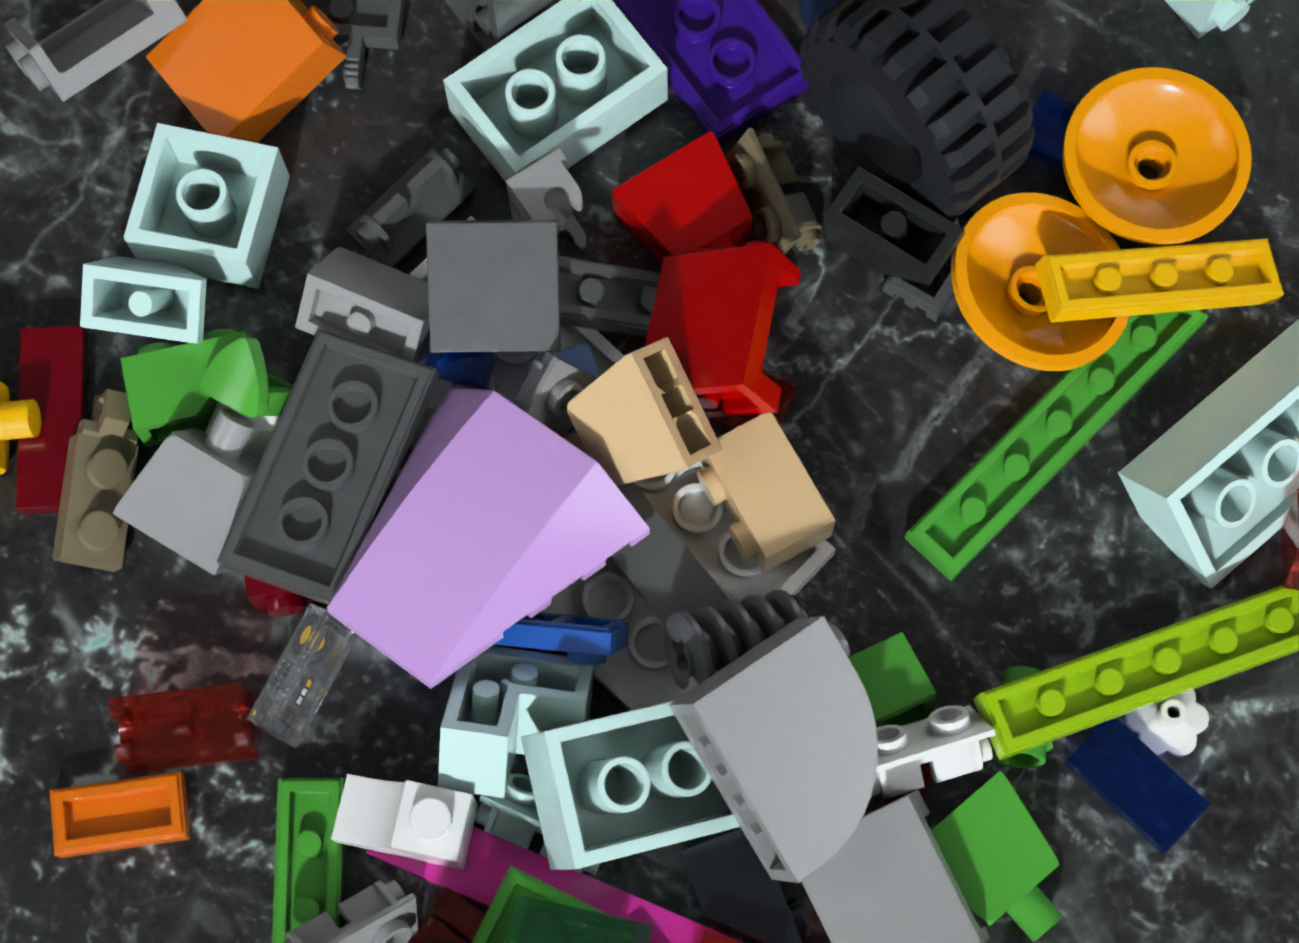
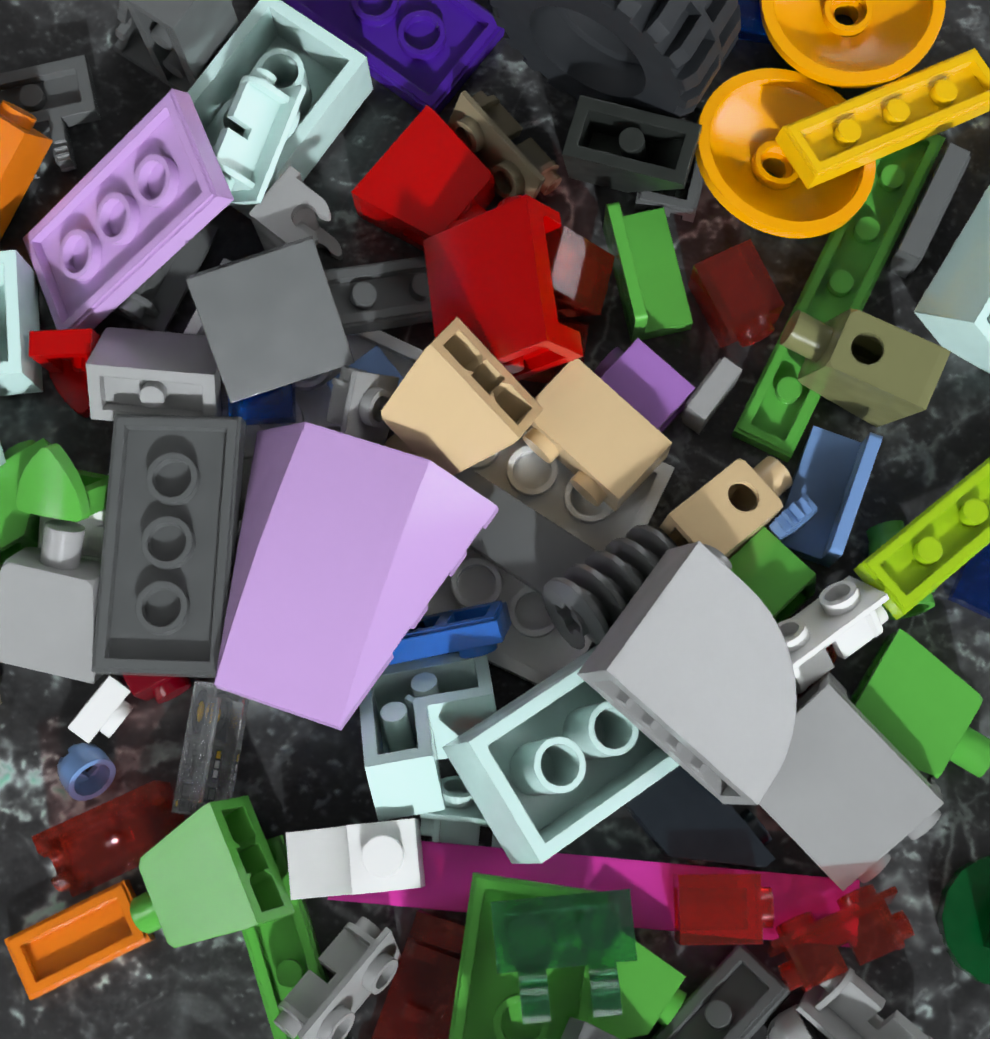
camera: 15 degrees left, 5 degrees up
none -> lavender tile [23,88,234,330]
none -> red tile [29,328,101,418]
none -> medium blue hinge [57,743,116,801]
none -> white plate [68,675,133,744]
none -> bright green torso [130,795,295,948]
none -> light aqua hinge [213,67,307,206]
none -> clear red brick [546,226,615,318]
none -> medium lavender brick [594,338,695,433]
none -> bright green panel [603,201,693,343]
none -> tan torso [659,456,793,559]
none -> light grey tile [681,357,743,434]
none -> clear red brick [688,239,785,348]
none -> medium blue piece [768,495,818,541]
none -> olive torso [780,308,951,427]
none -> medium blue panel [780,425,883,568]
none -> dark grey tile [886,143,971,279]

